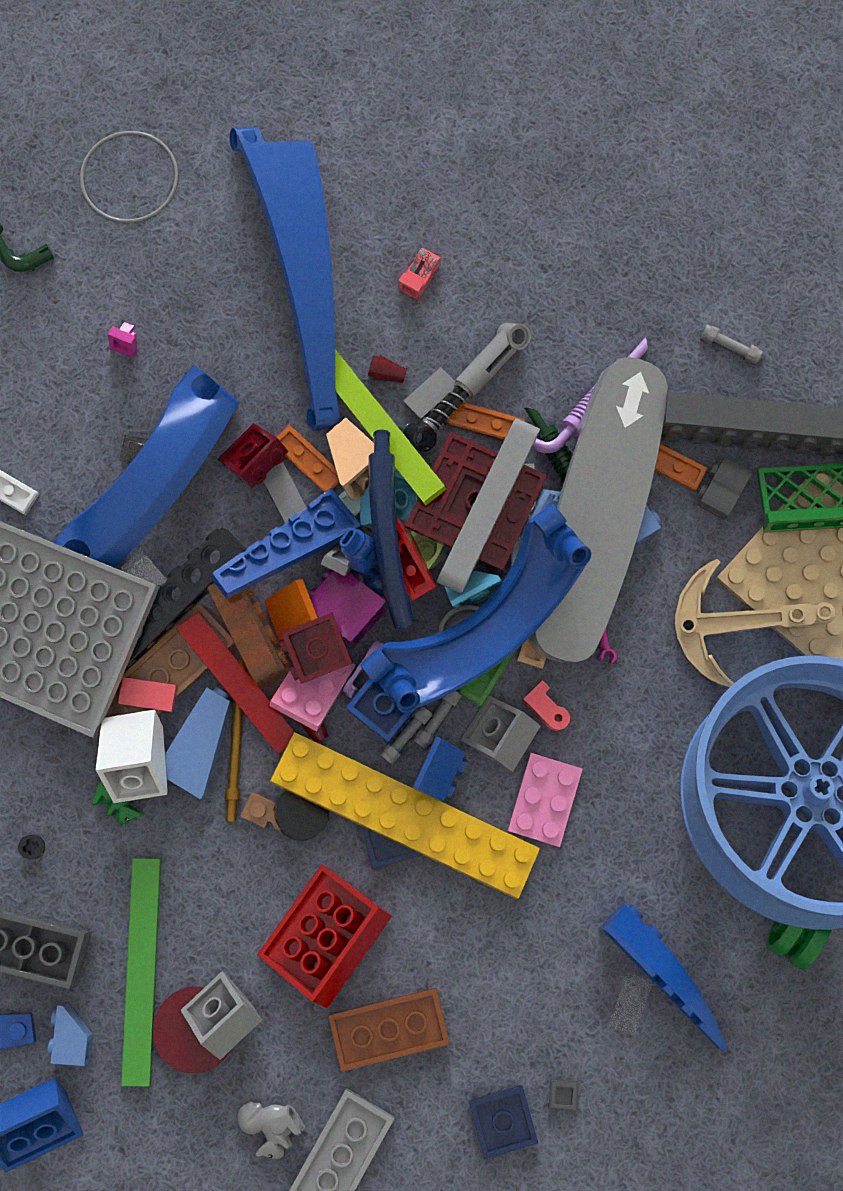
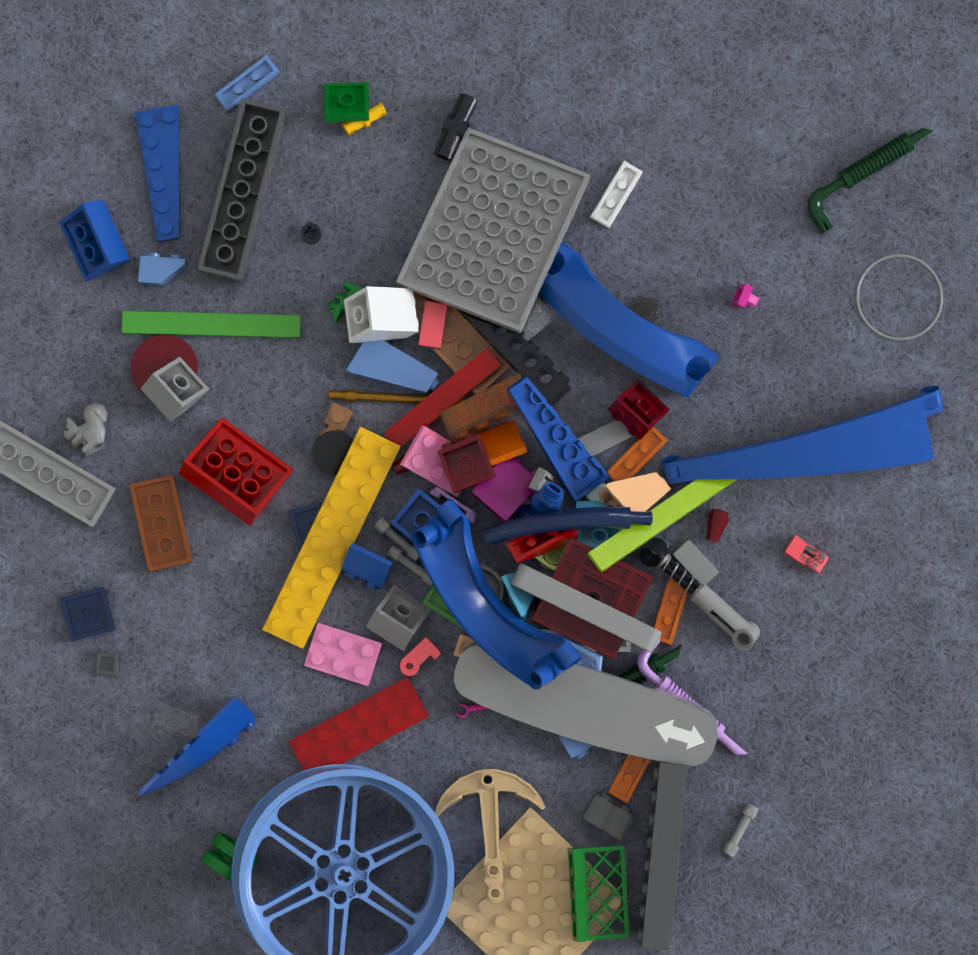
camera: 90 degrees right, 5 degrees up
none -> red plate [288,677,429,770]

